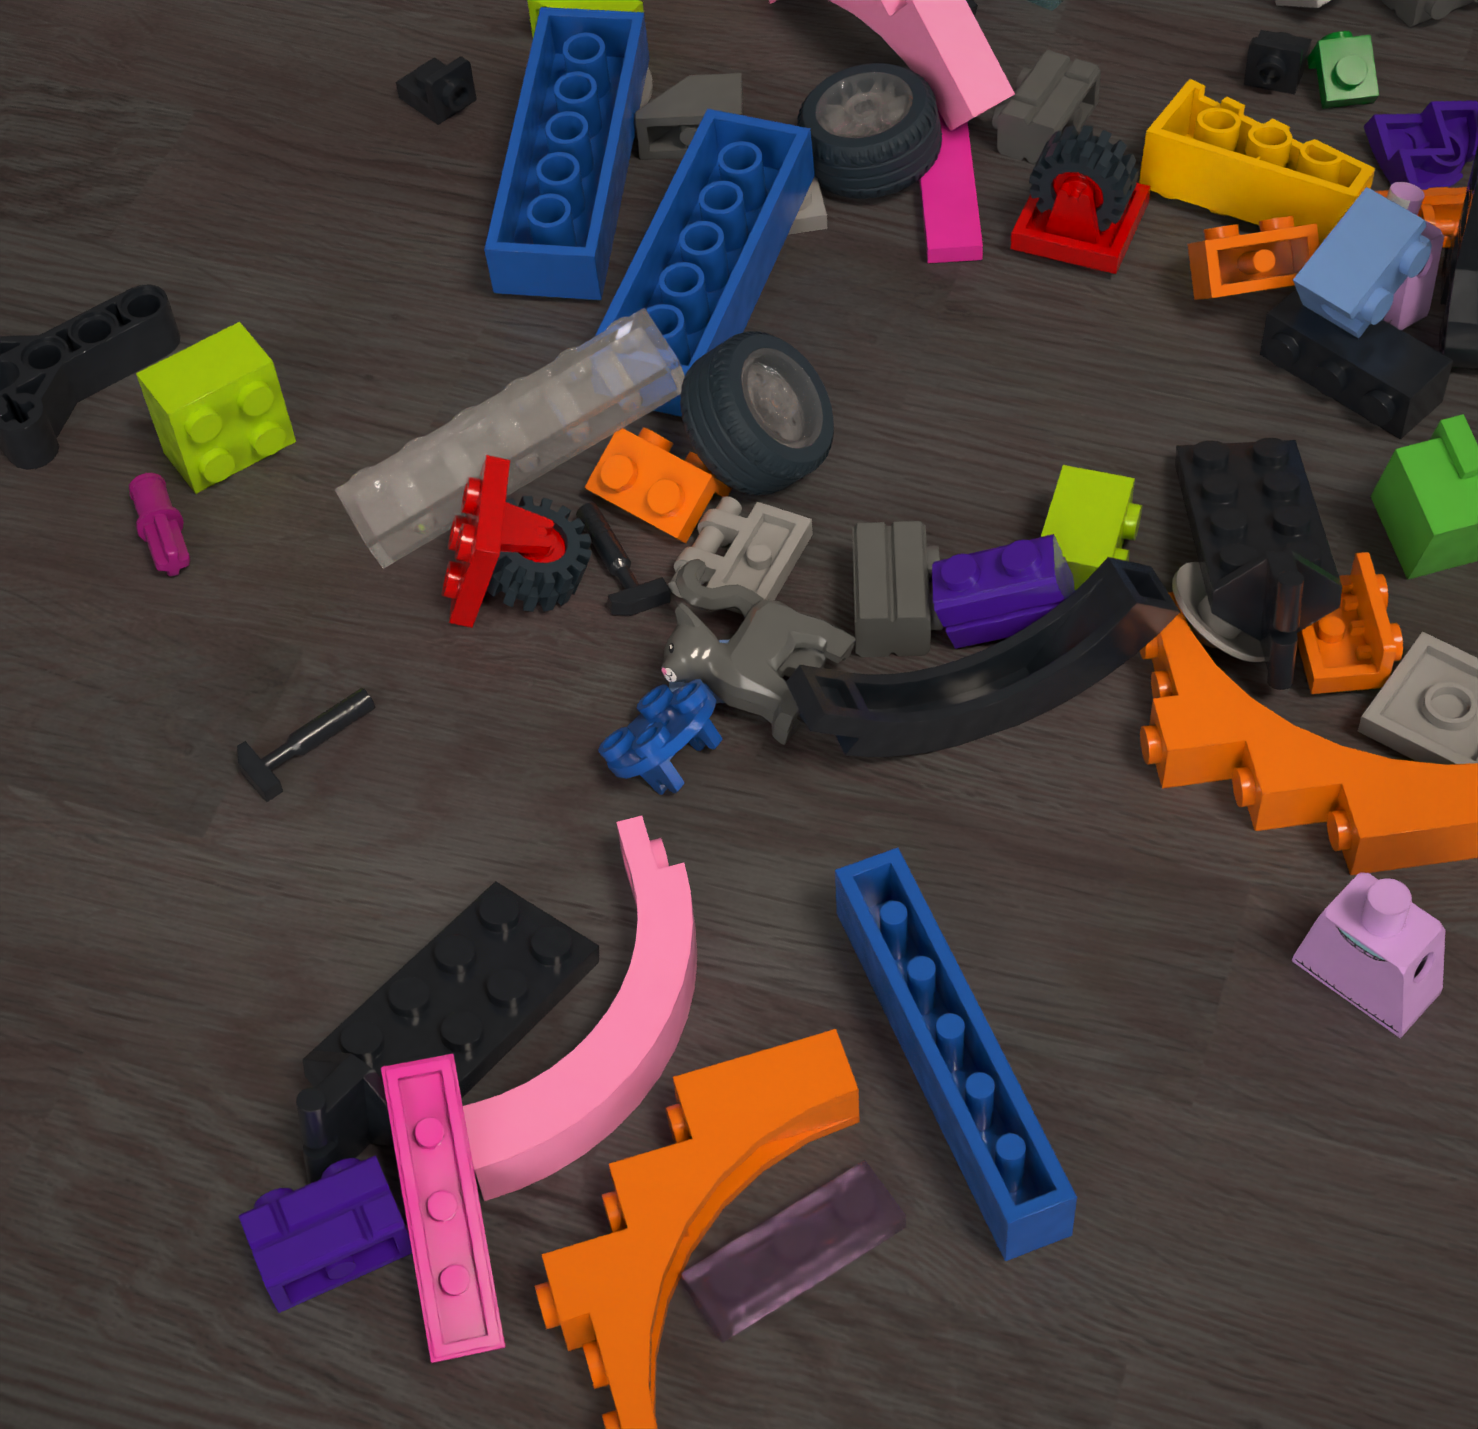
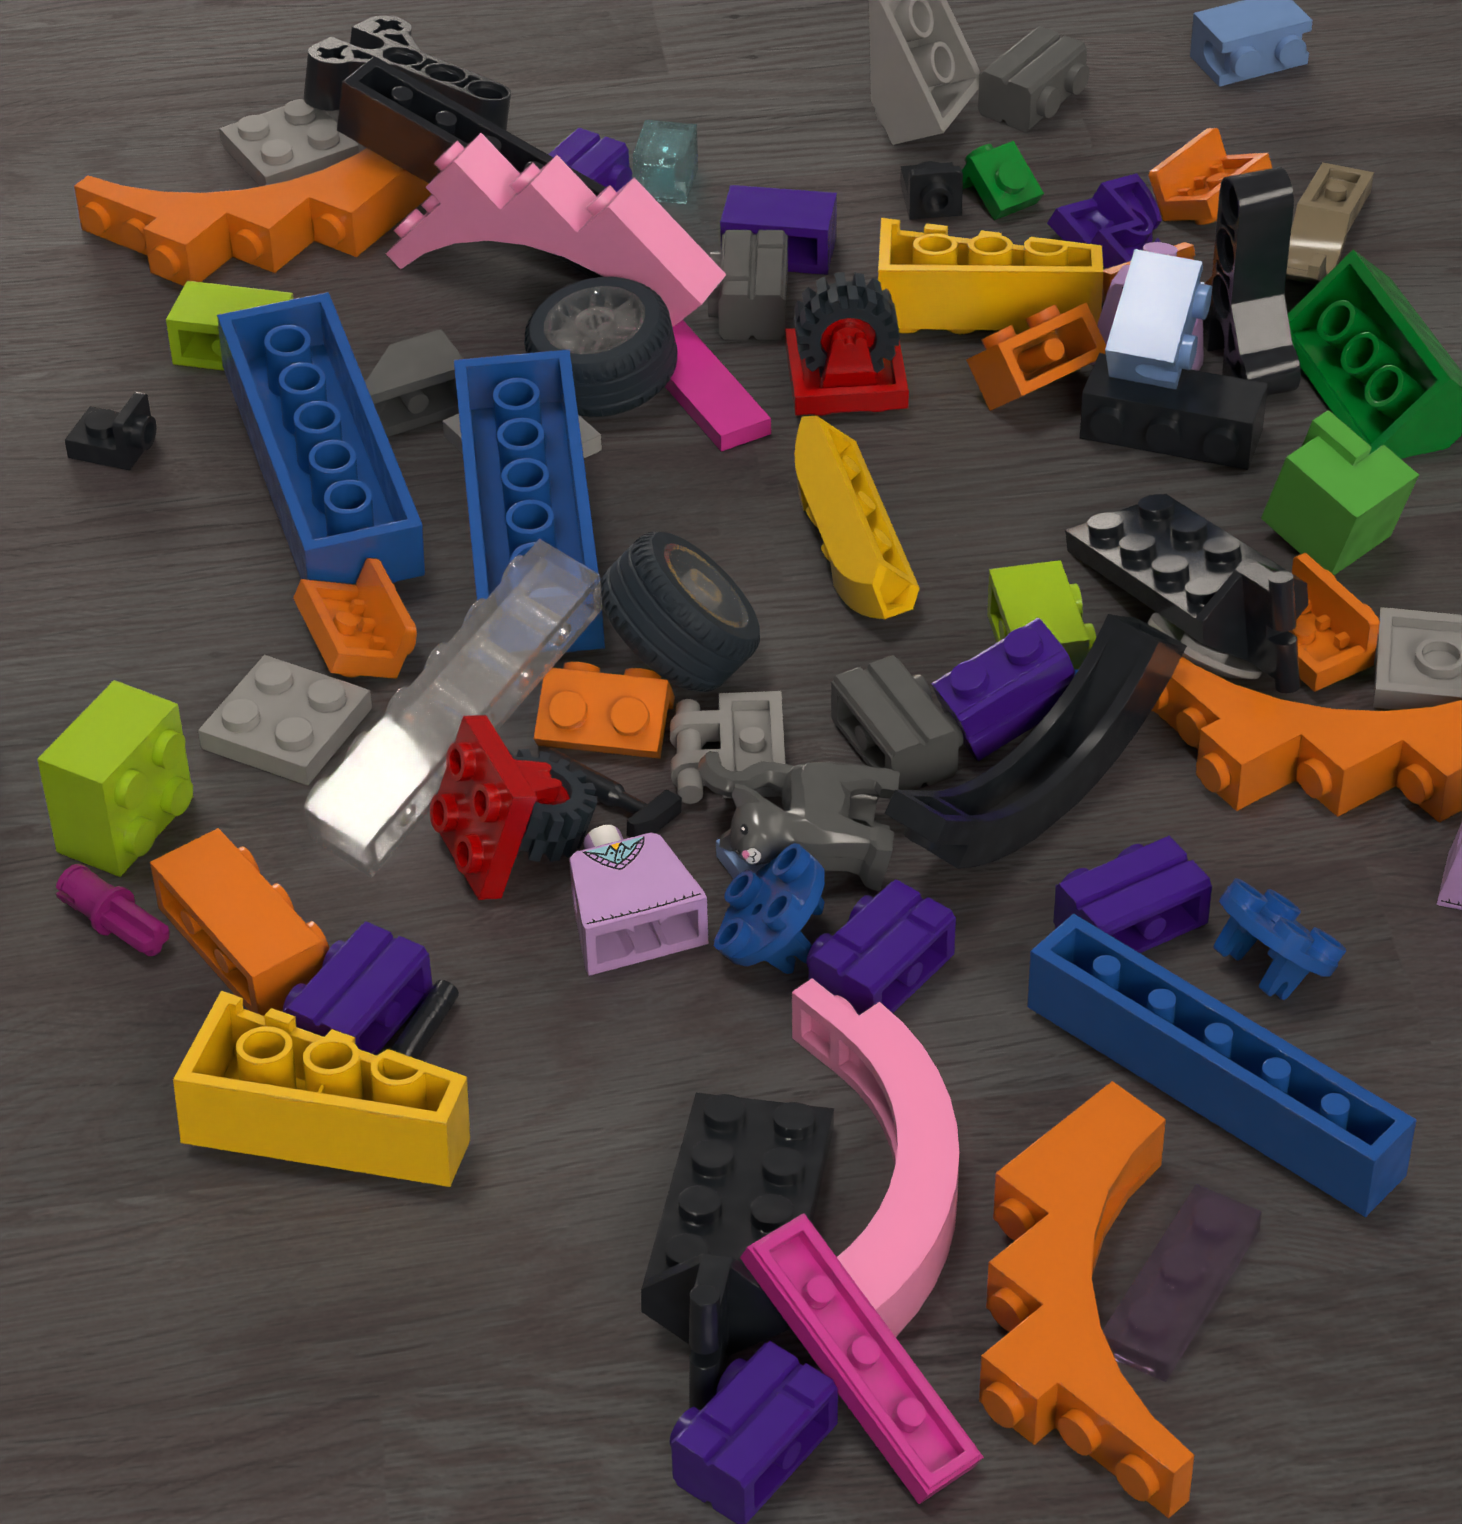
camera: 30 degrees left, 10 degrees down
none -> orange brick [150,828,329,1016]
none -> yellow wedge [173,991,470,1187]
none -> light grey plate [198,655,372,786]
none -> dark purple brick [283,921,433,1055]
none -> orange bracket [293,558,417,679]
none -> lavender torso [569,825,708,976]
none -> dark purple brick [720,185,837,275]
none -> yellow brick [795,416,920,619]
none -> dark purple brick [806,879,956,1015]
none -> dark purple brick [1053,835,1212,953]
none -> blue plate [1213,878,1346,1000]

